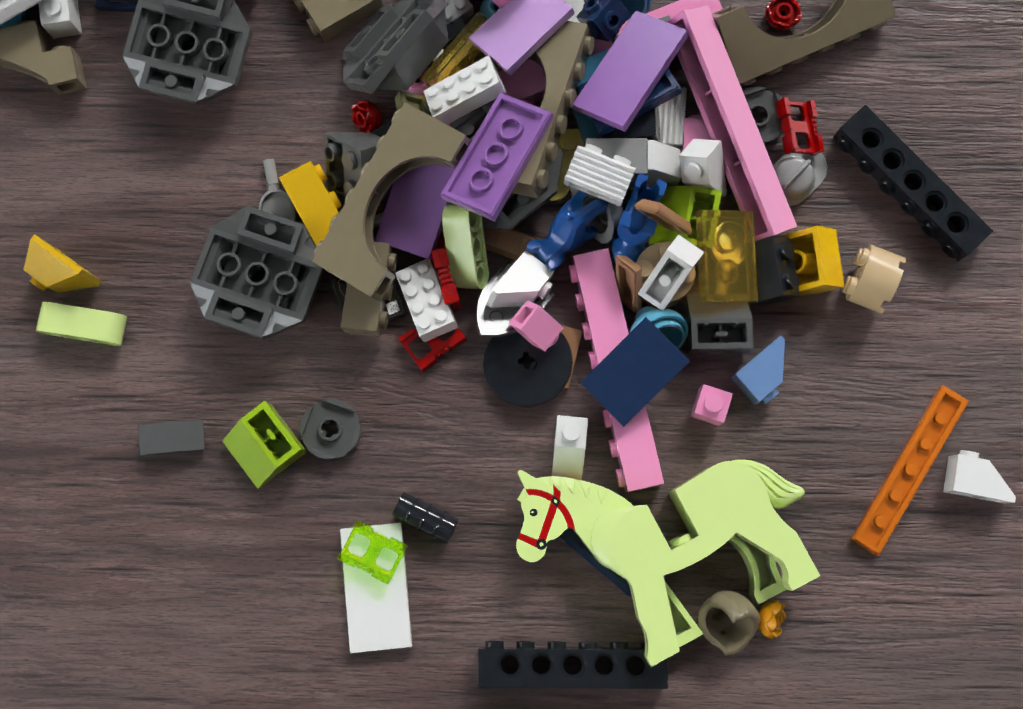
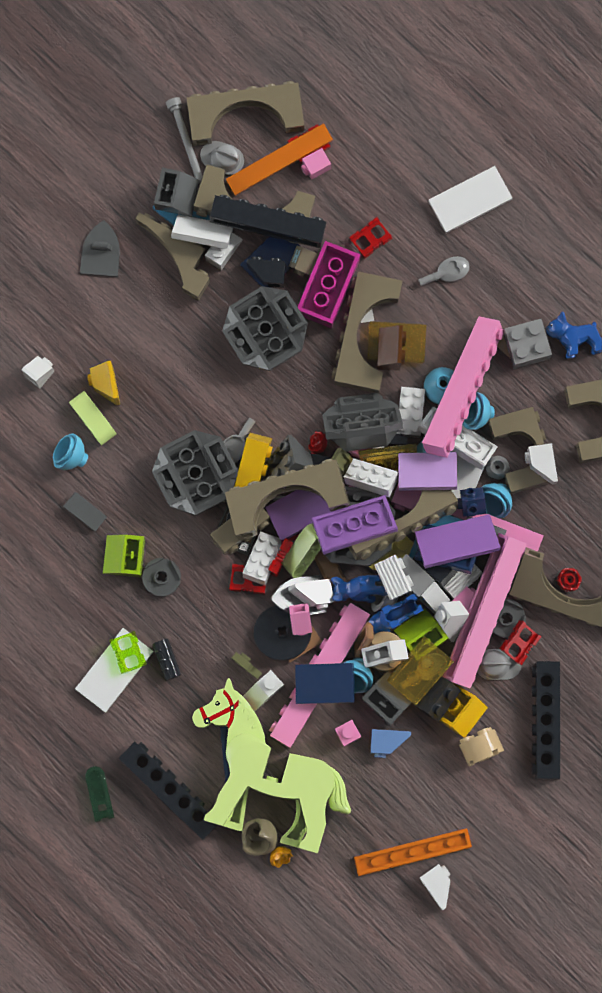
camera: 40 degrees right, 0 degrees up
medium nougat tile [634,199,692,235] -> none
none -> medium azure piece [53,433,88,470]
none -> olive plate [232,652,262,680]

